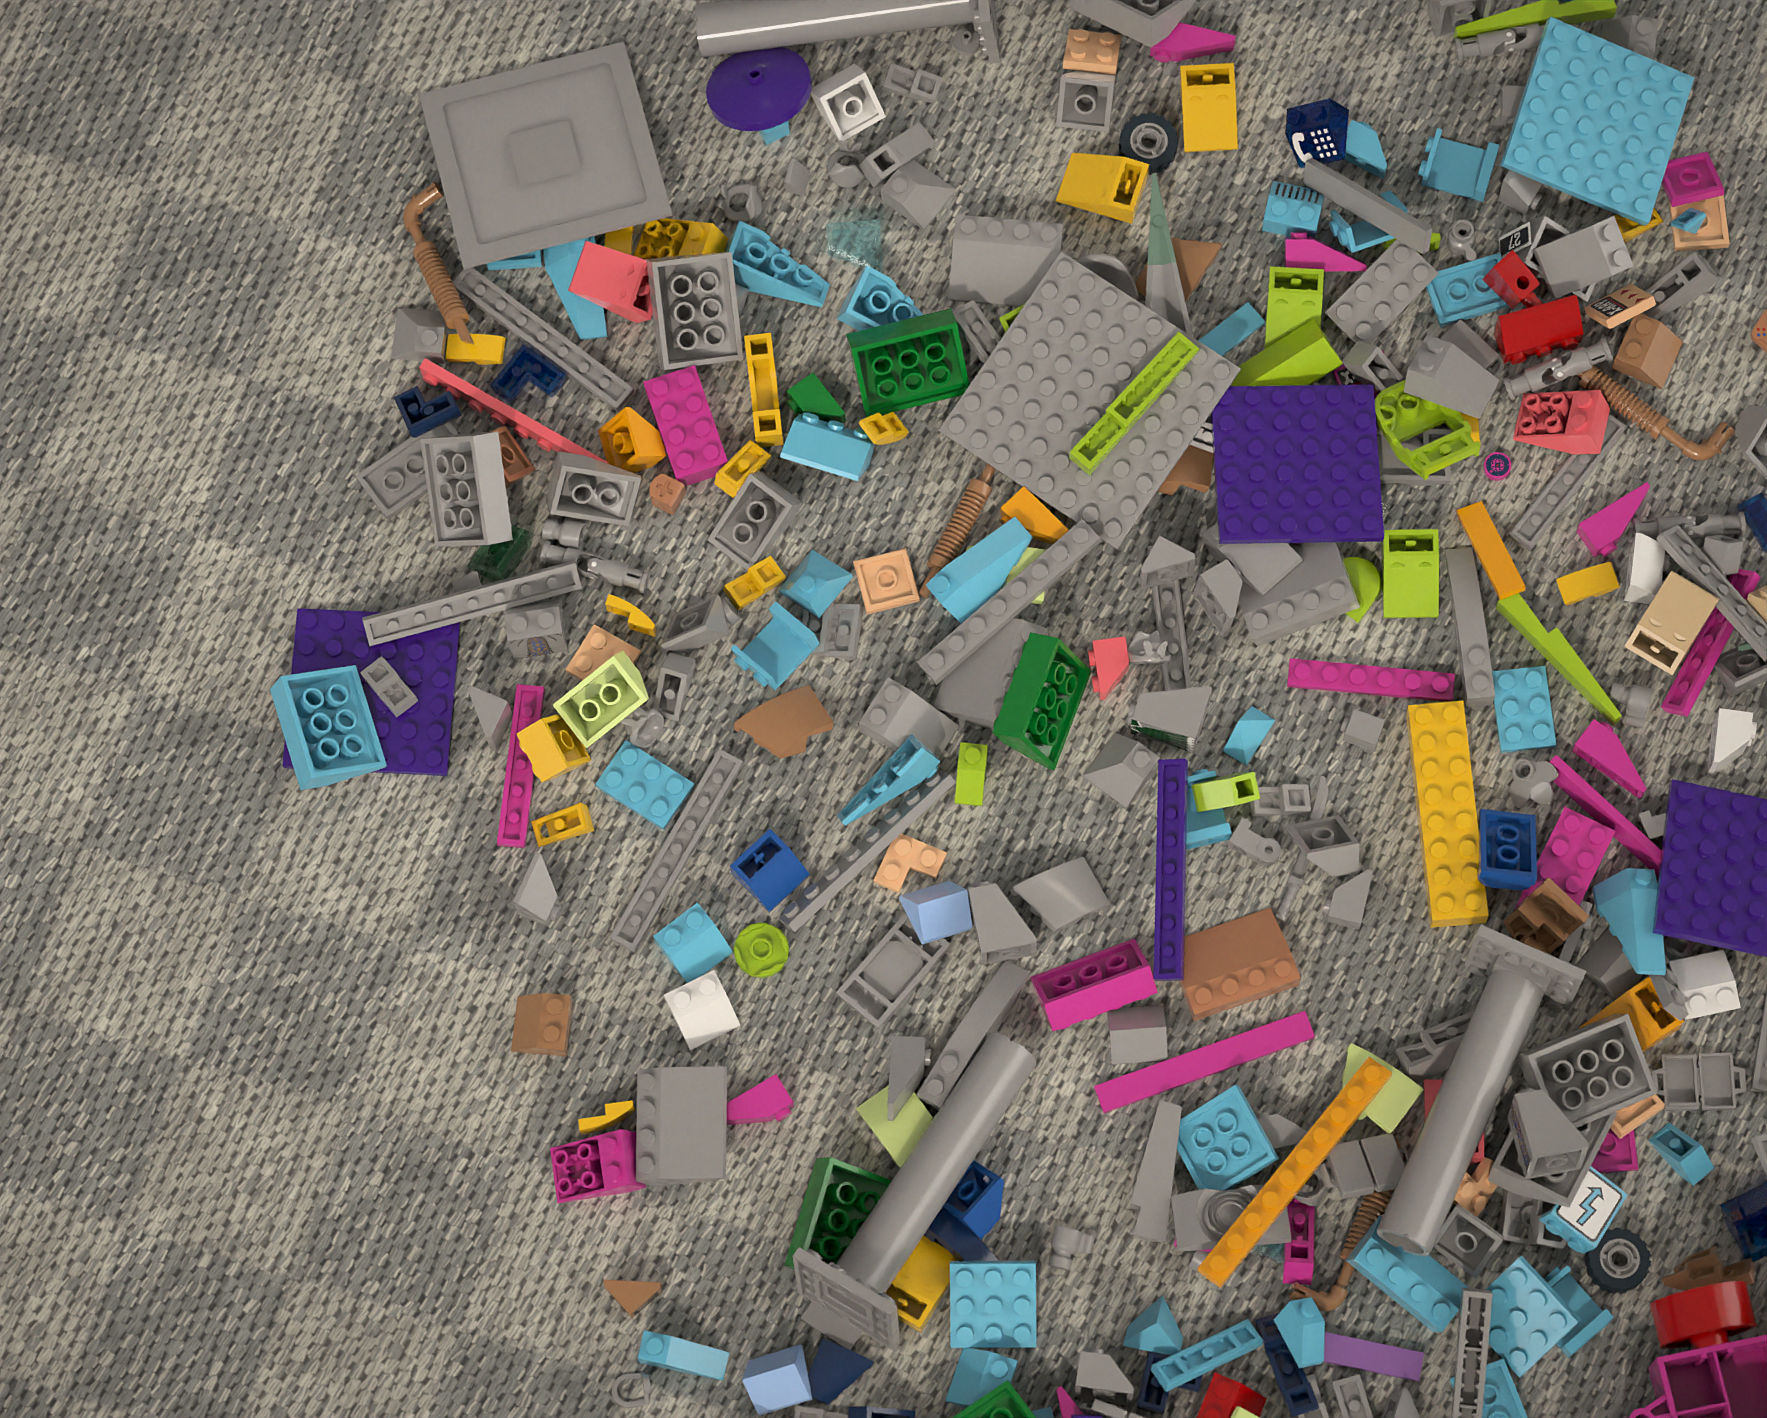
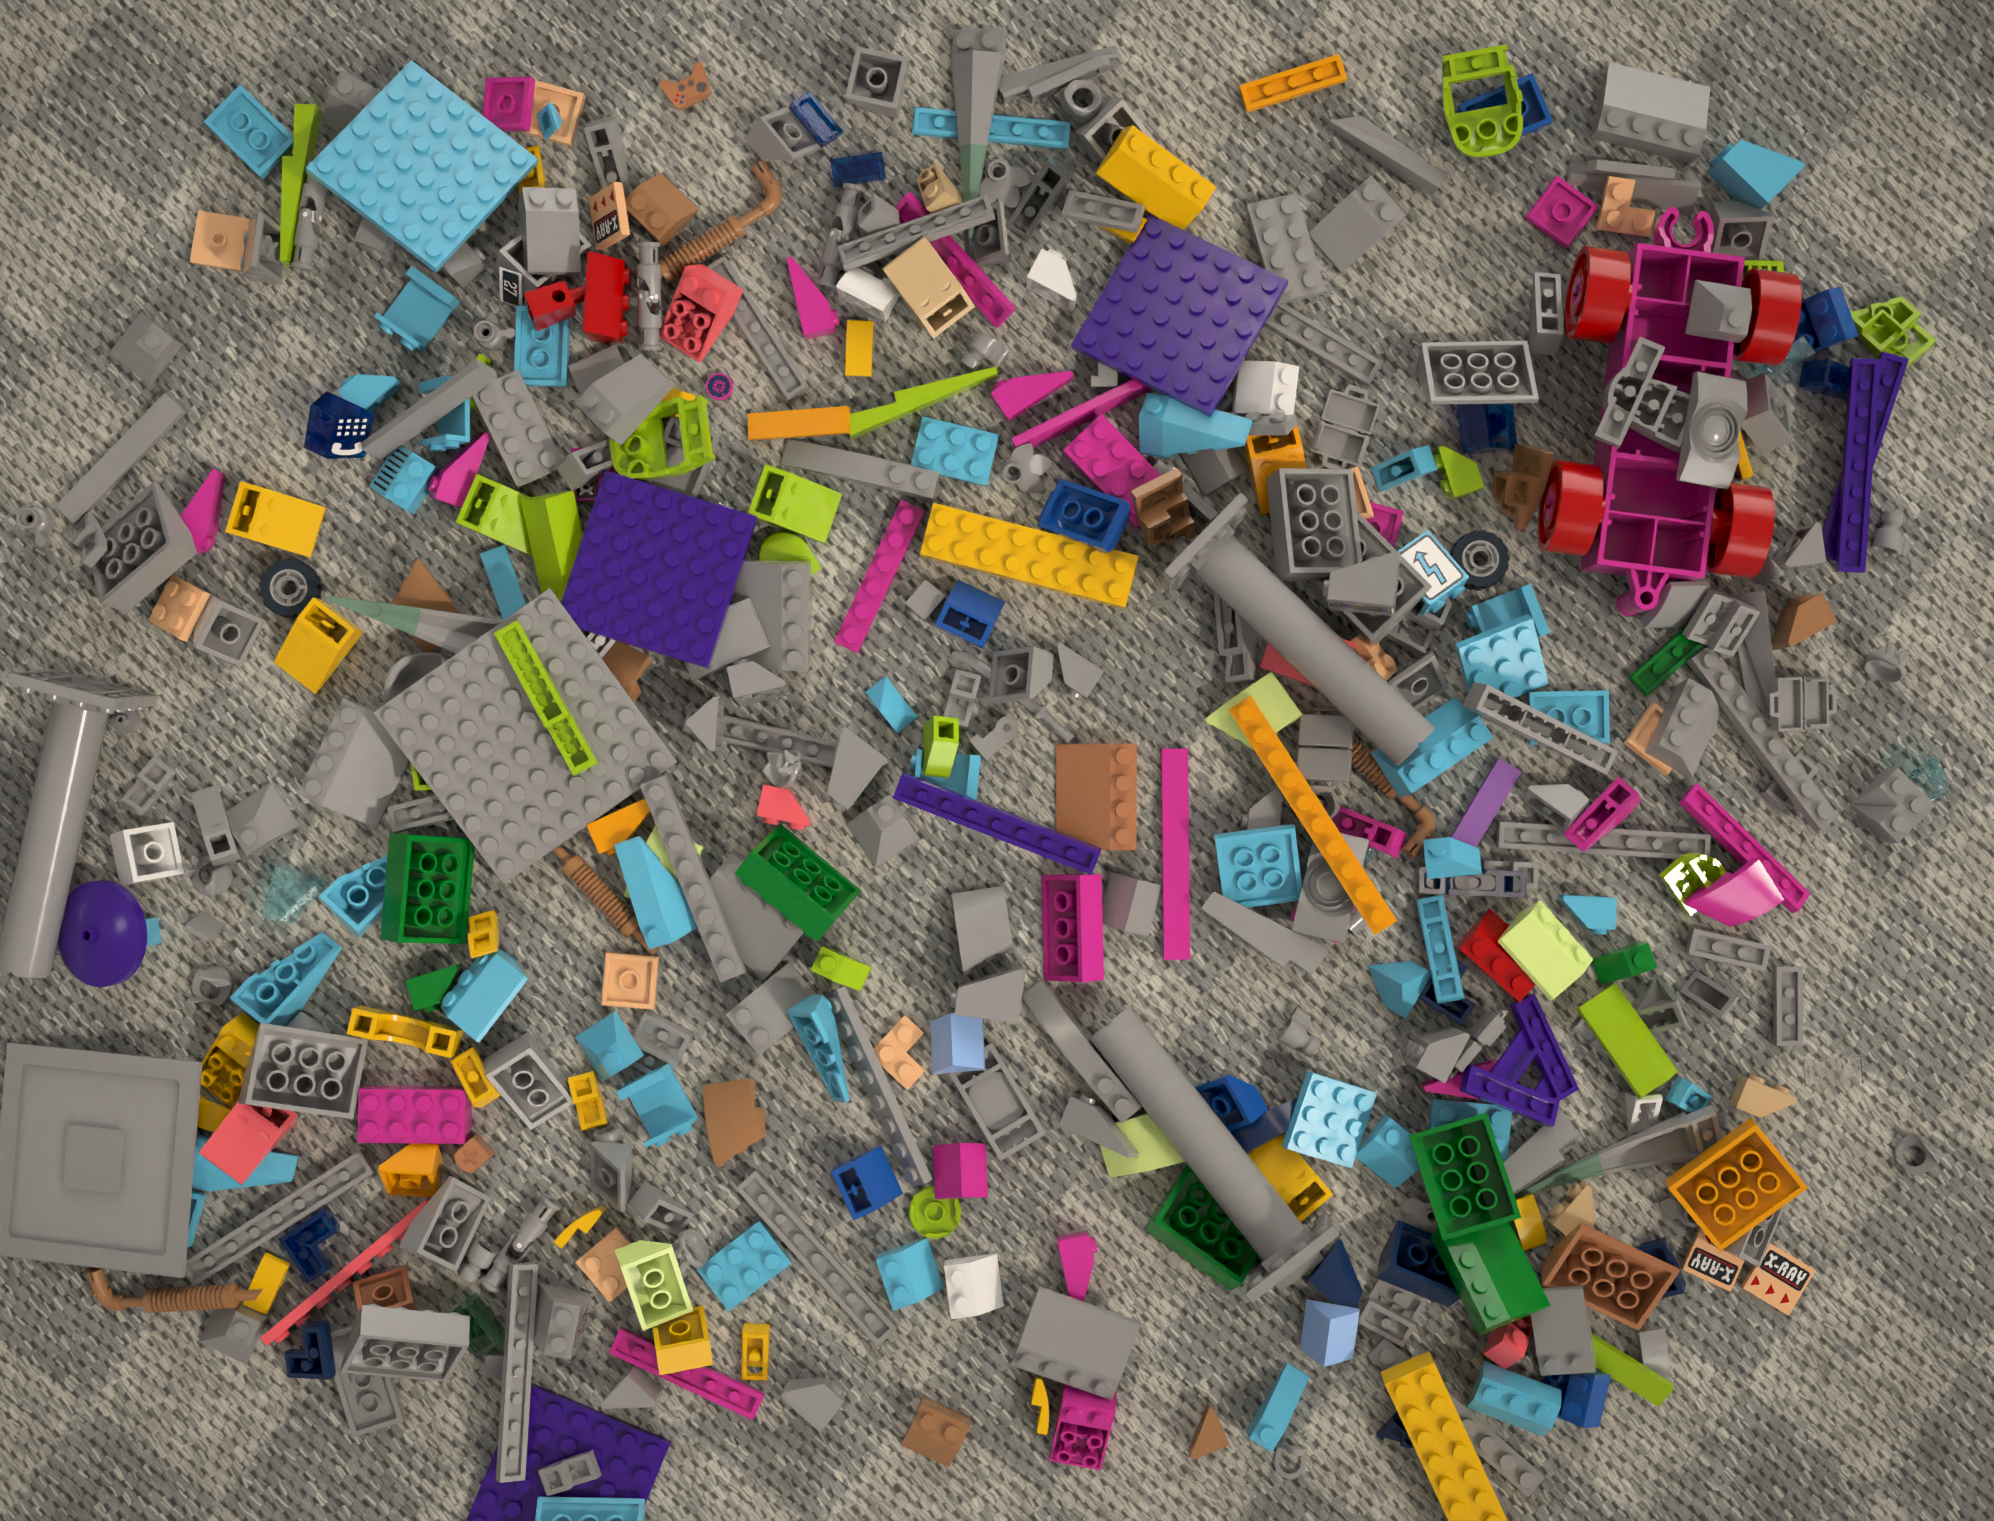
camera: 80 degrees left, 15 degrees up
none -> dark pink slope [933,1143,988,1199]
none -> blue slope [935,580,1005,649]
none -> lime slope [1433,446,1485,500]

